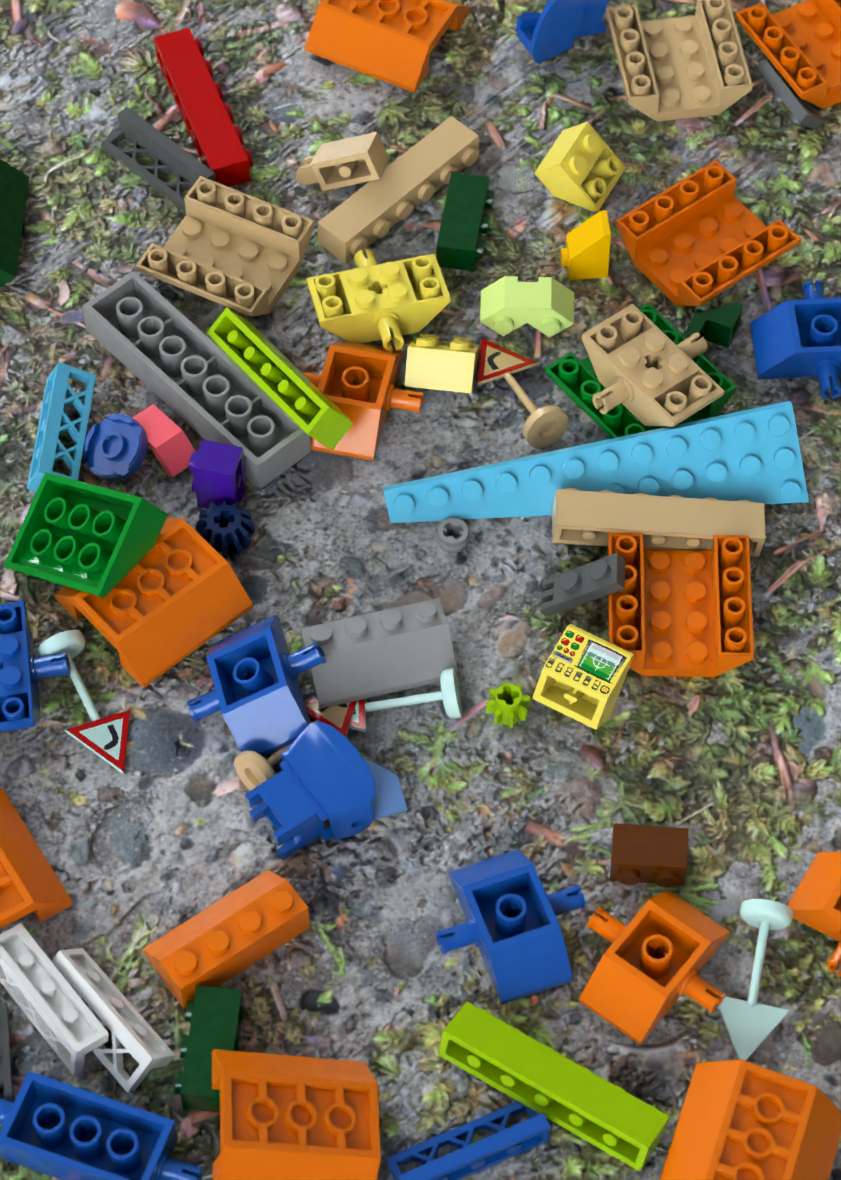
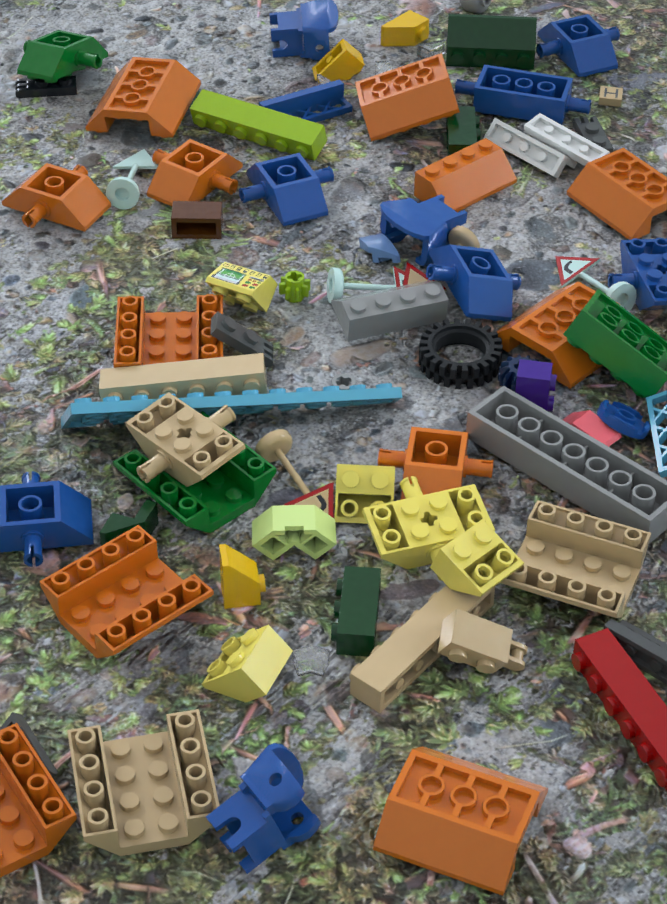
camera: 175 degrees right, 15 degrees down
lime brick [206,307,354,450] -> none
none -> black tyre [419,318,503,389]
none -> light yellow slope [430,519,524,597]

